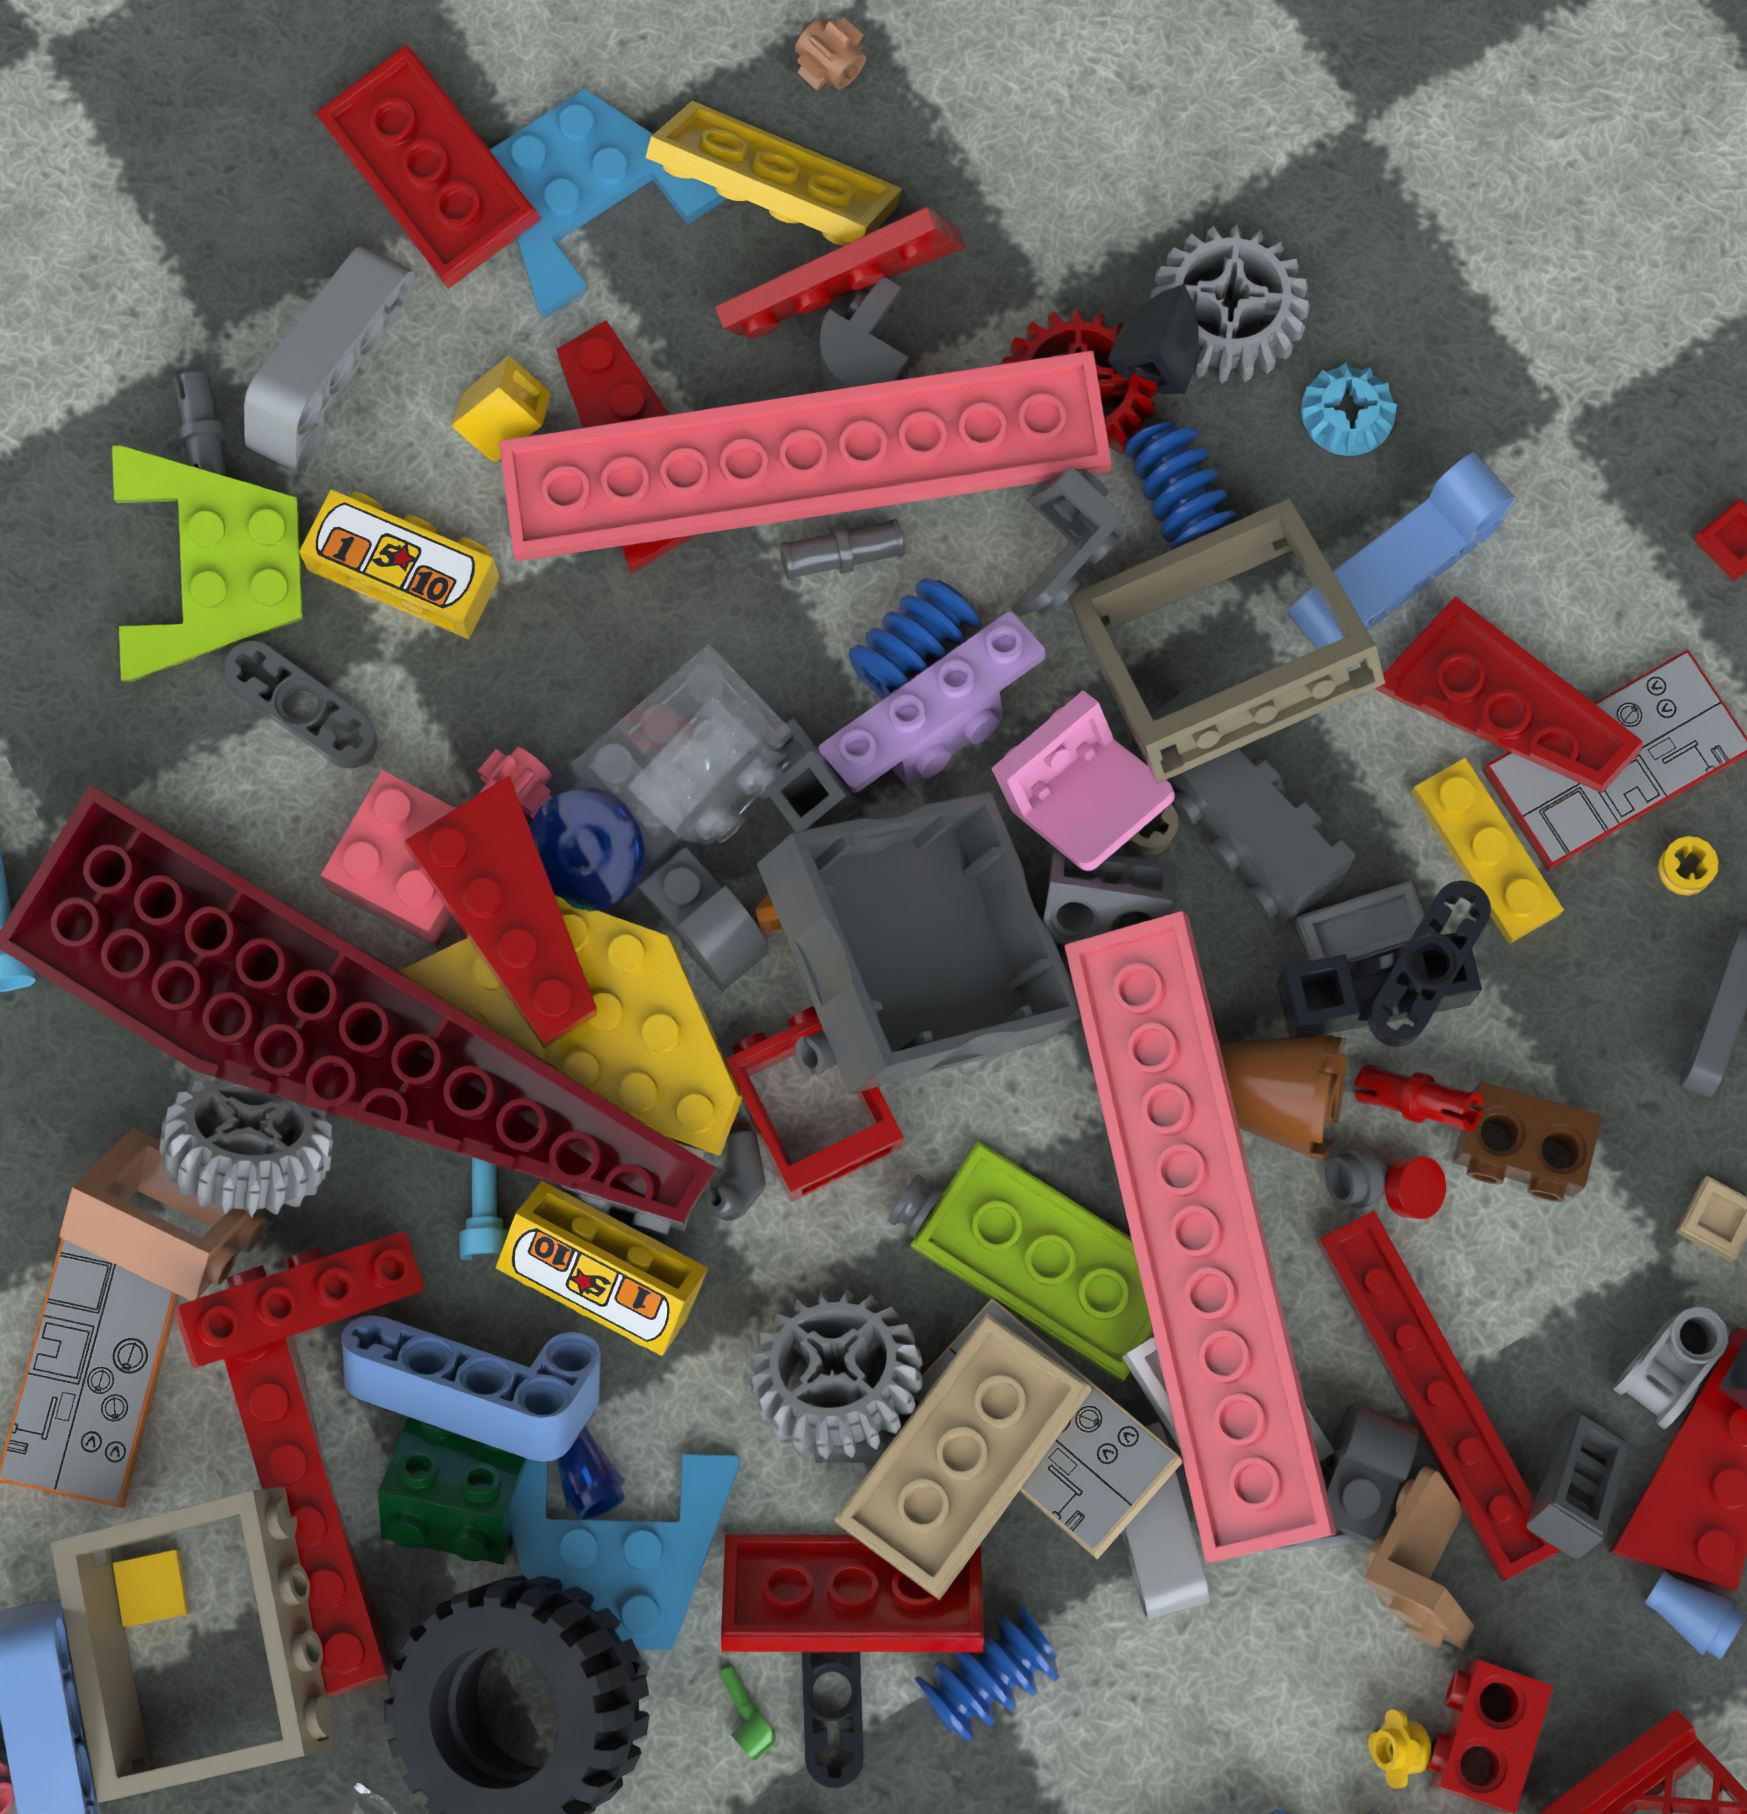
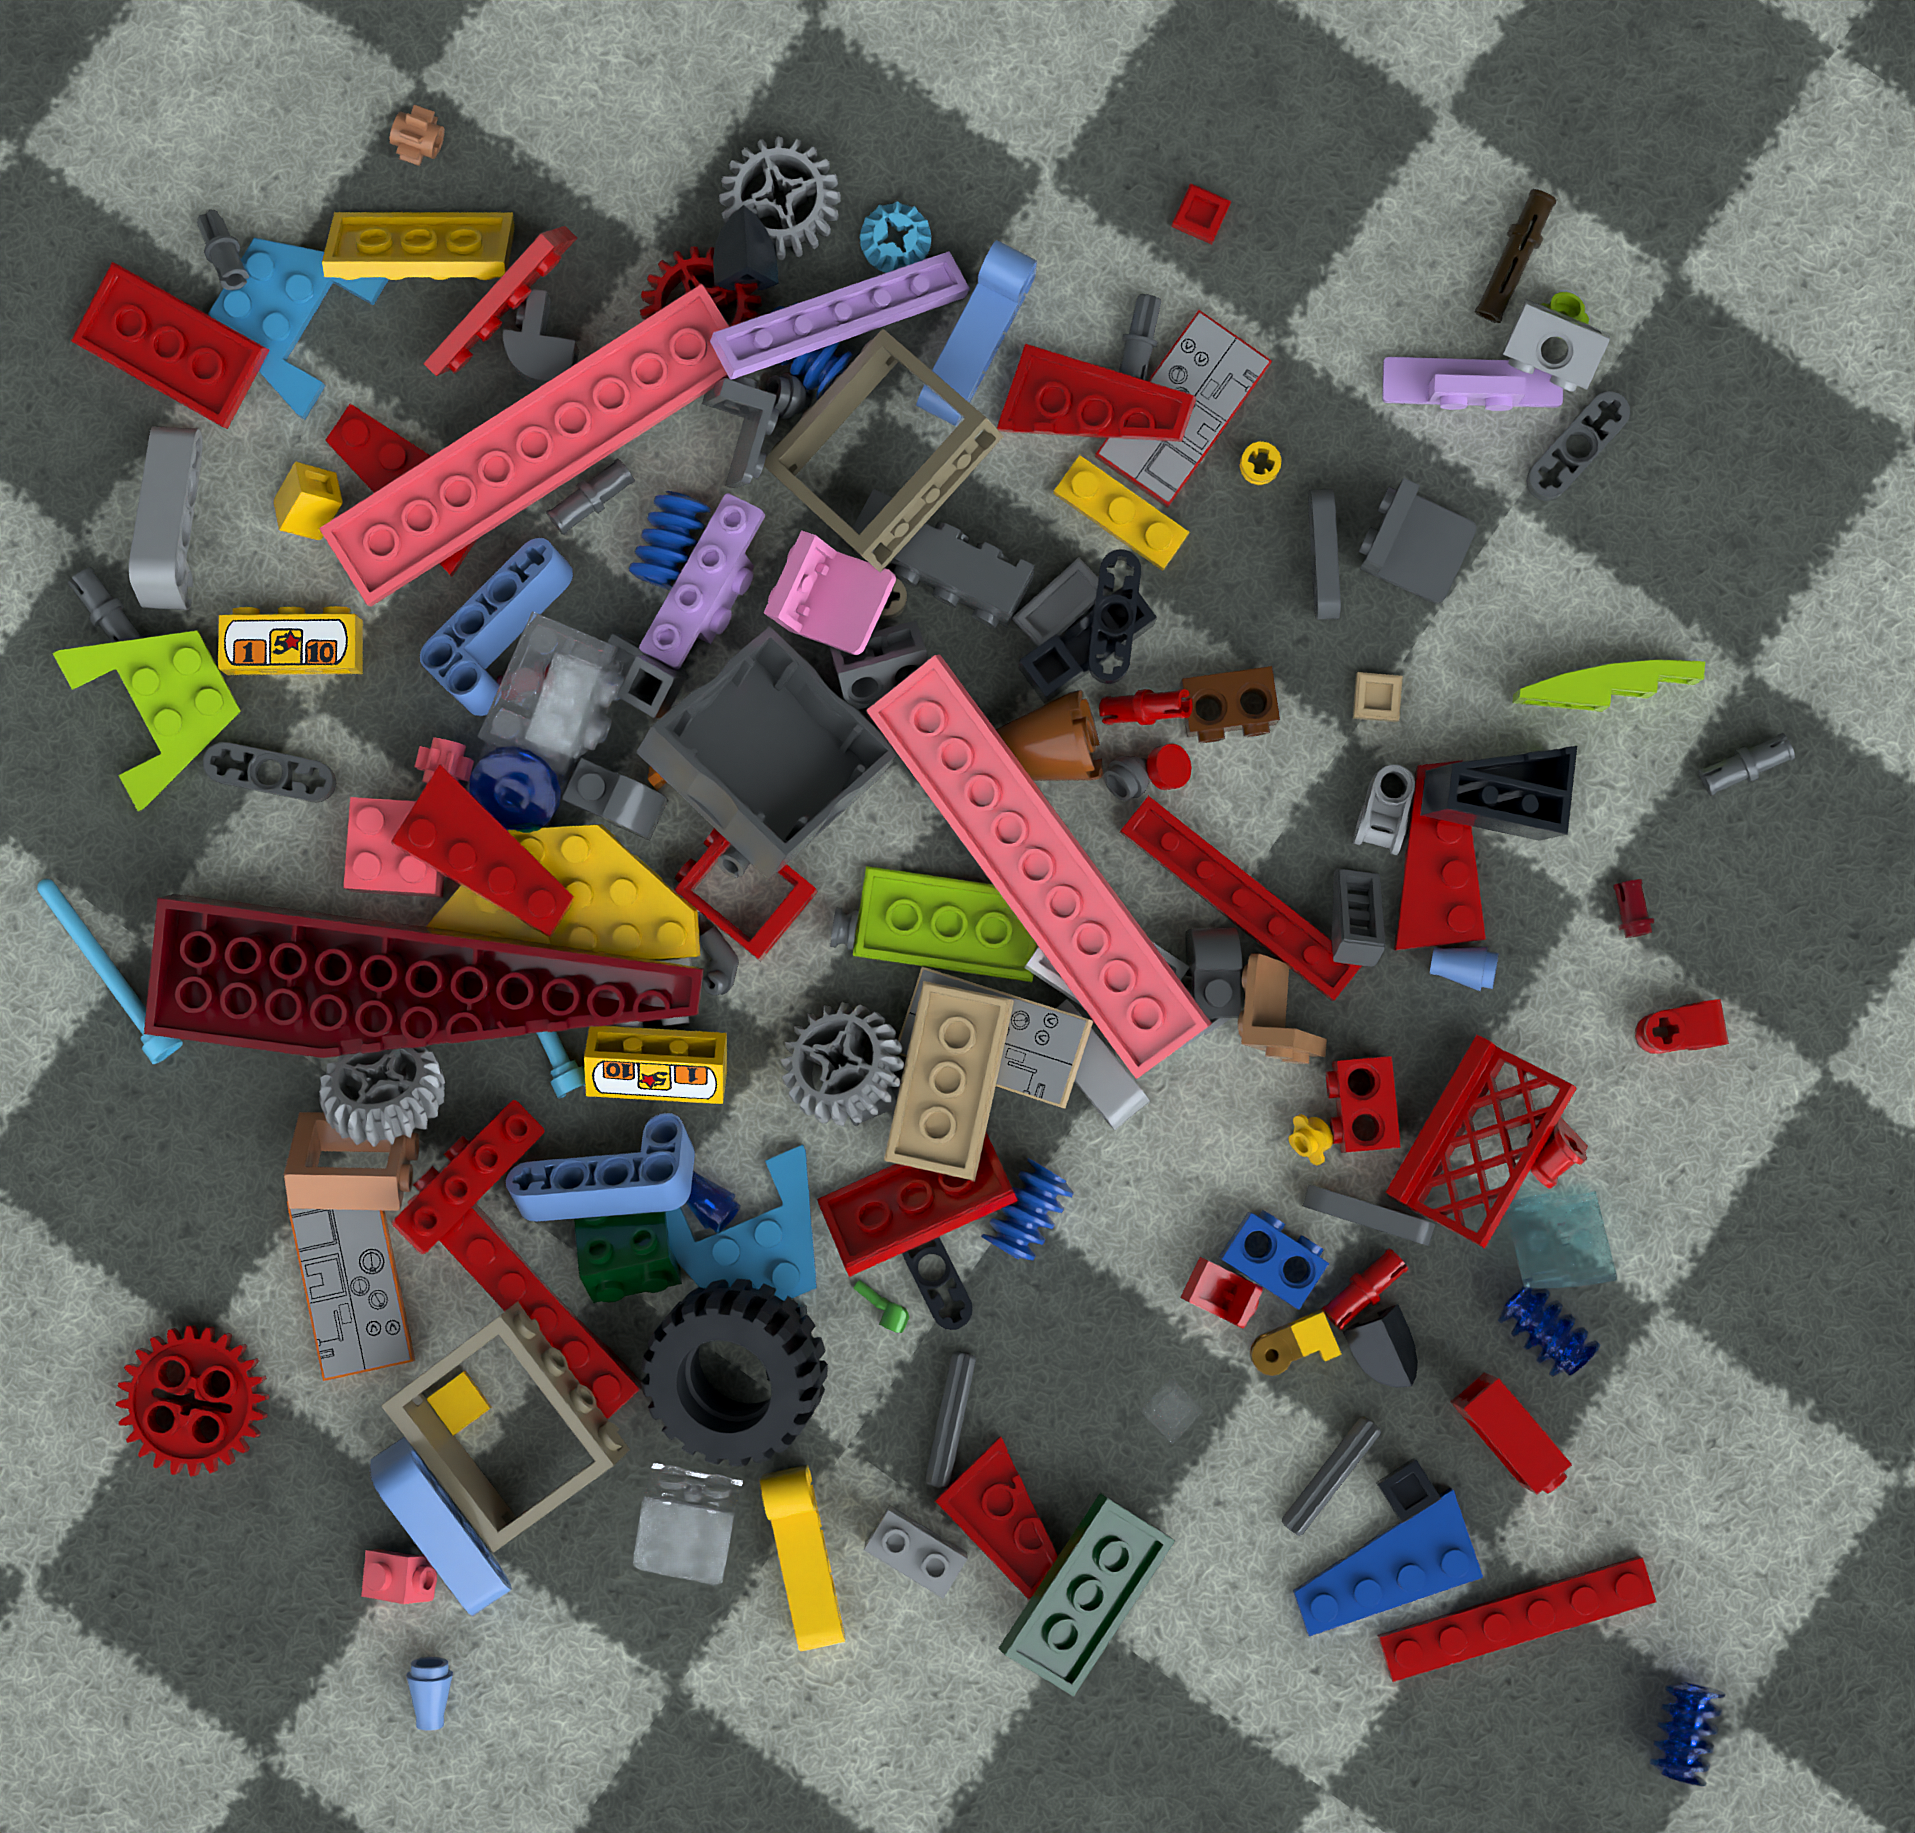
camera: 25 degrees left, 10 degrees up
none -> dark grey axle [197,210,249,290]
none -> medium blue beam [420,538,573,716]
none -> lavender plate [710,251,970,380]
none -> dark grey plate [765,373,812,419]
none -> dark grey axle [1119,294,1161,380]

